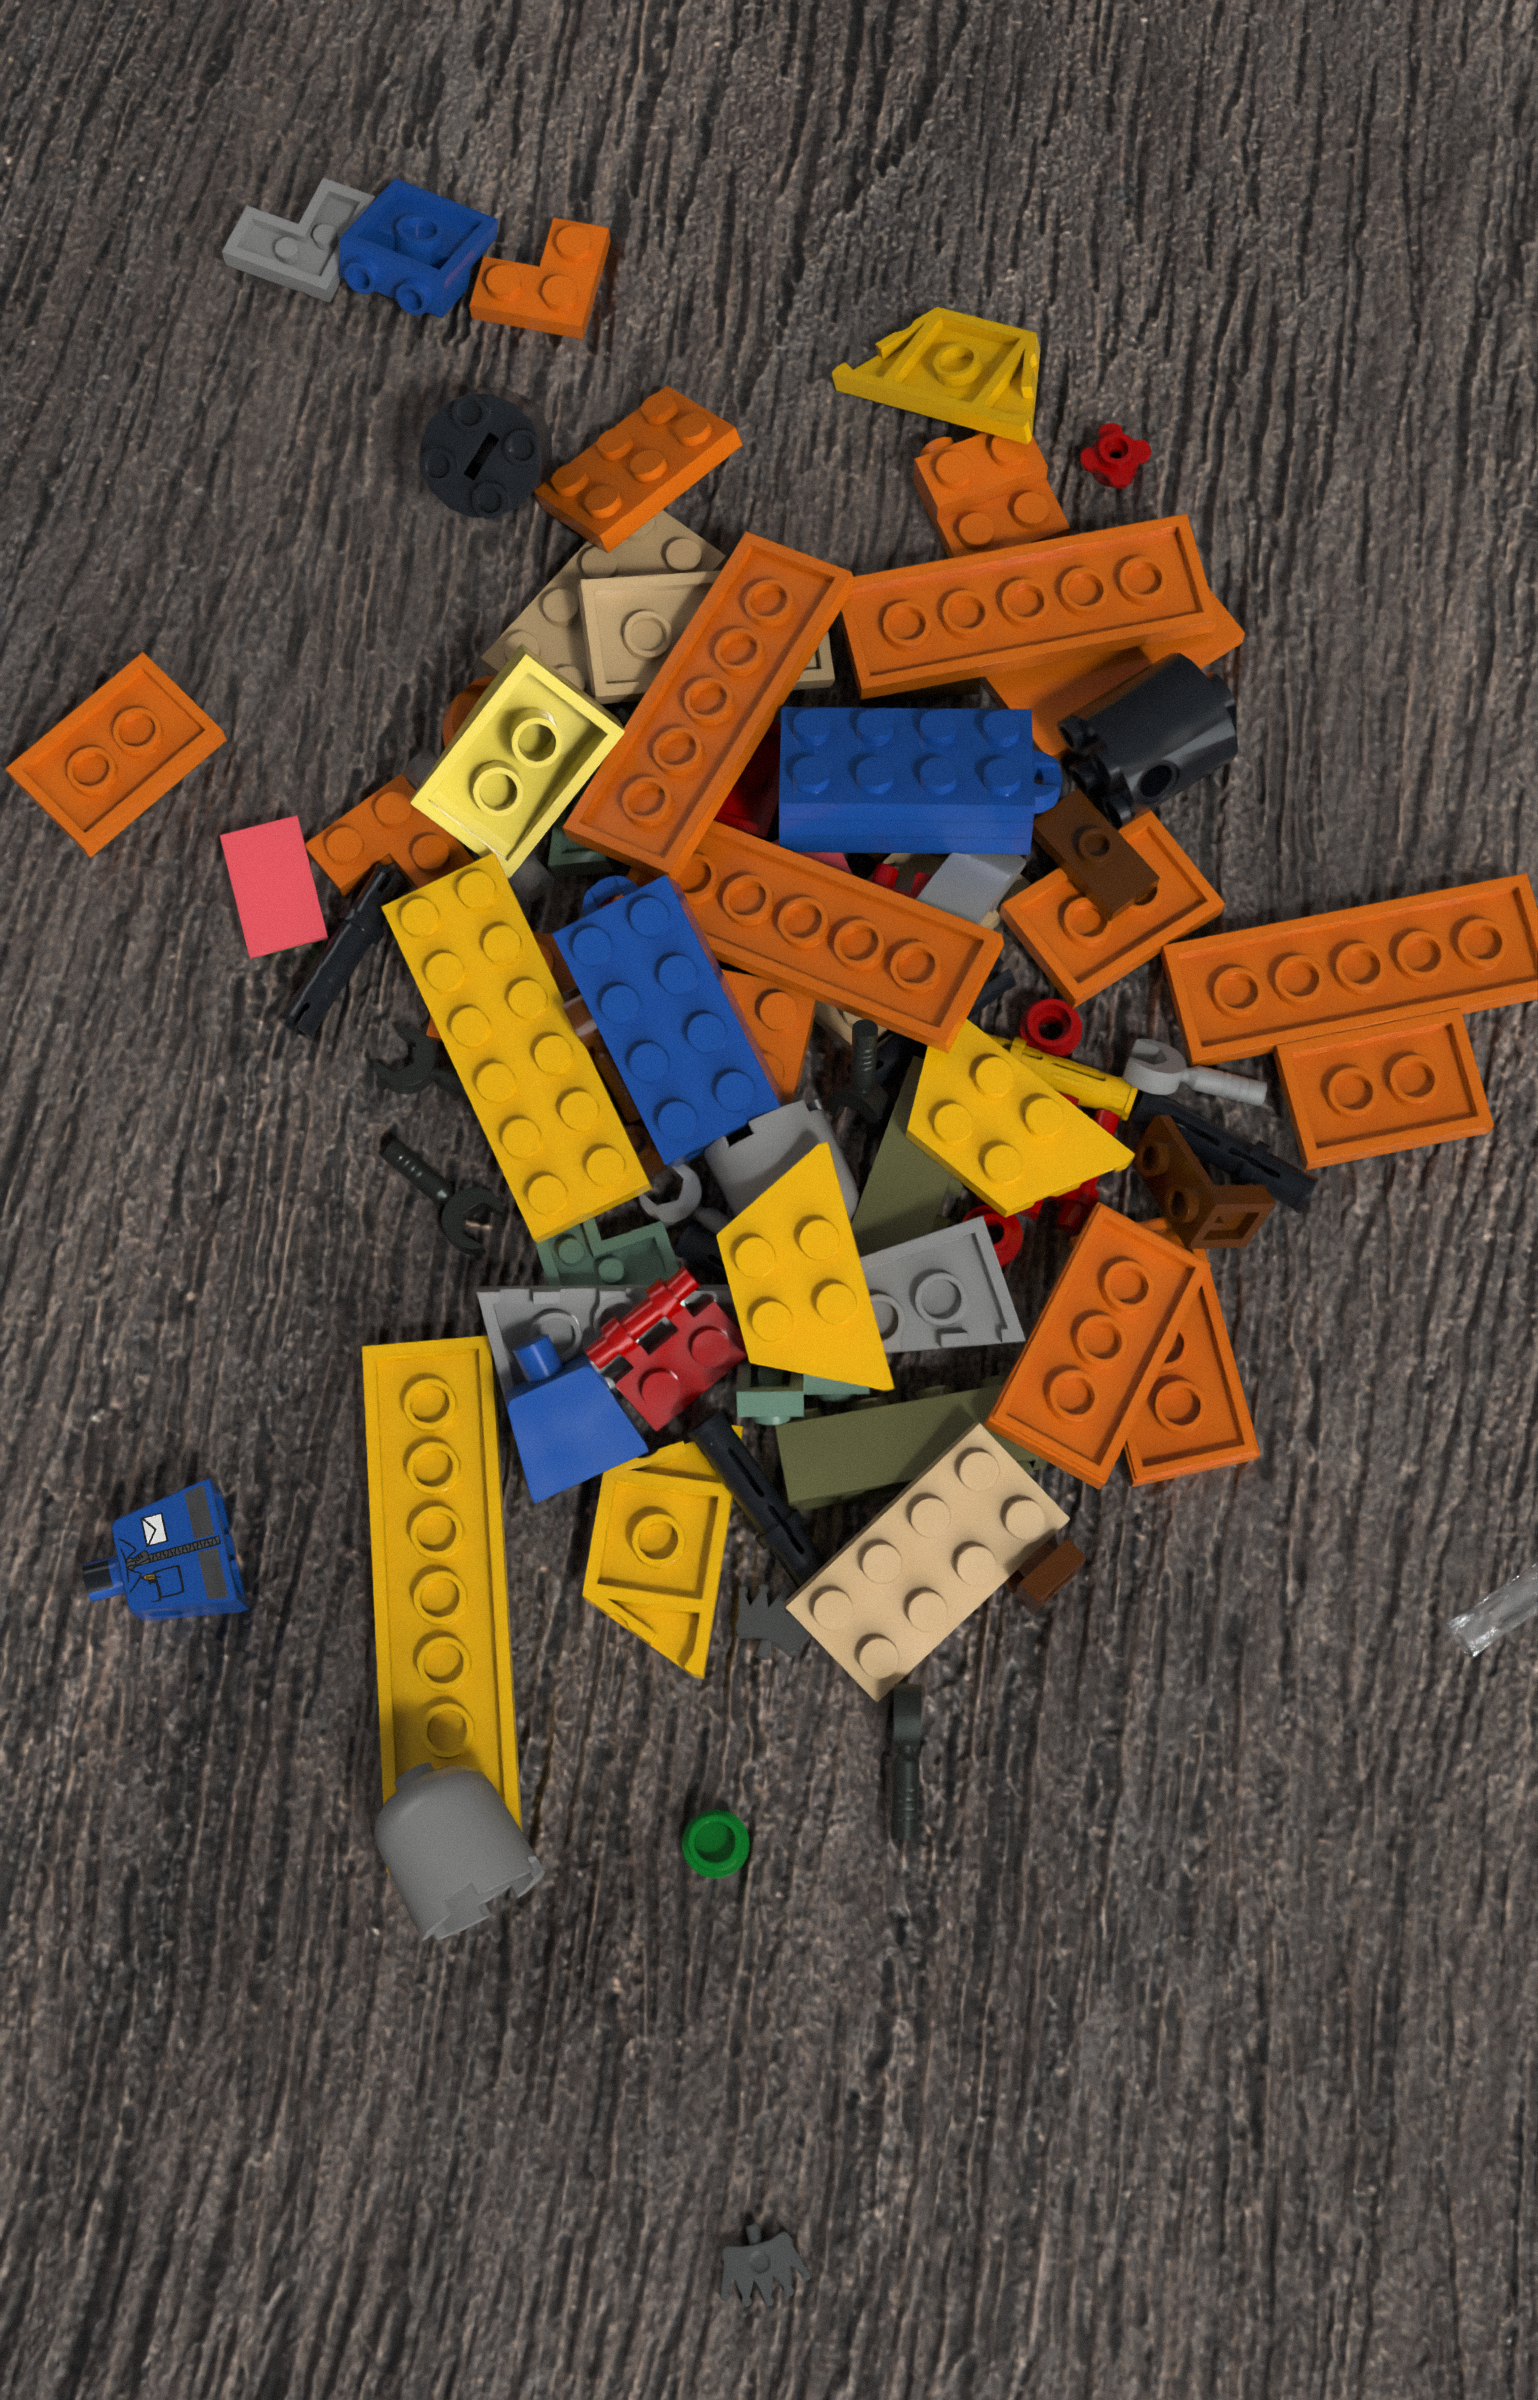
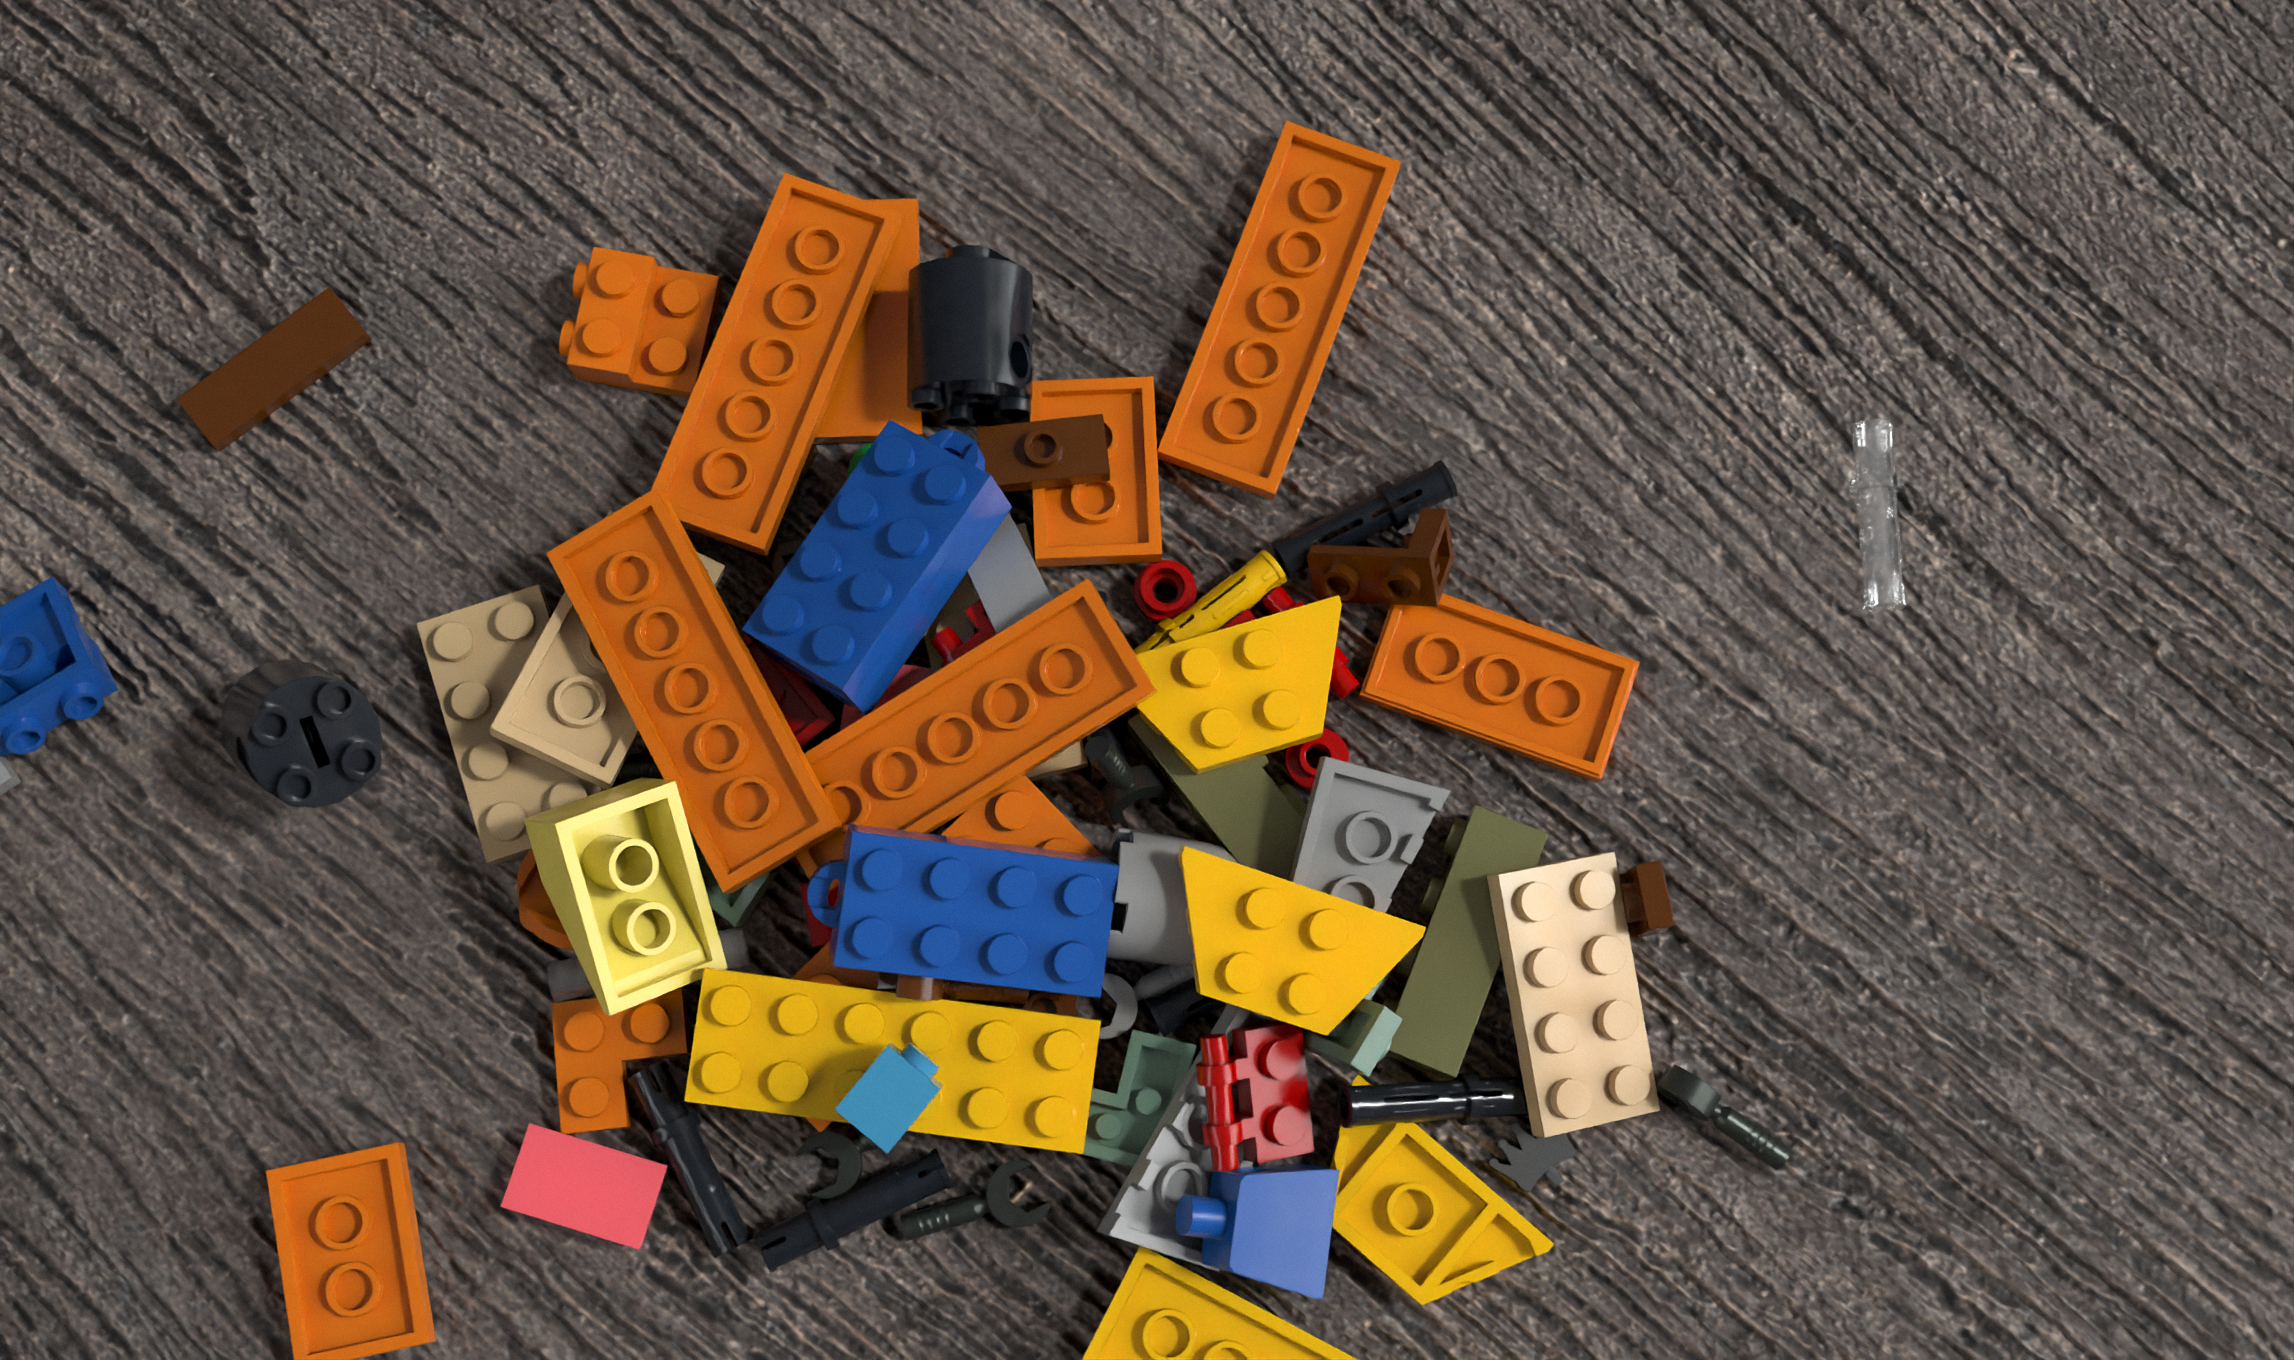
camera: 65 degrees left, 5 degrees up
orange plate [469,217,611,340] -> none
orange plate [534,385,743,553] -> none
green plate [682,1809,750,1879] -> none
yellow wing [831,307,1040,444] -> none
orange tile [983,1202,1212,1490] -> none
red plate [1080,423,1151,489] -> none
light grey piece [1122,1039,1267,1107] -> none
orange plate [1273,1008,1494,1171] -> none
none -> reddish brown tile [177,287,372,452]
none -> black pin [753,1148,953,1273]
none -> dark azure brick [834,1042,943,1154]

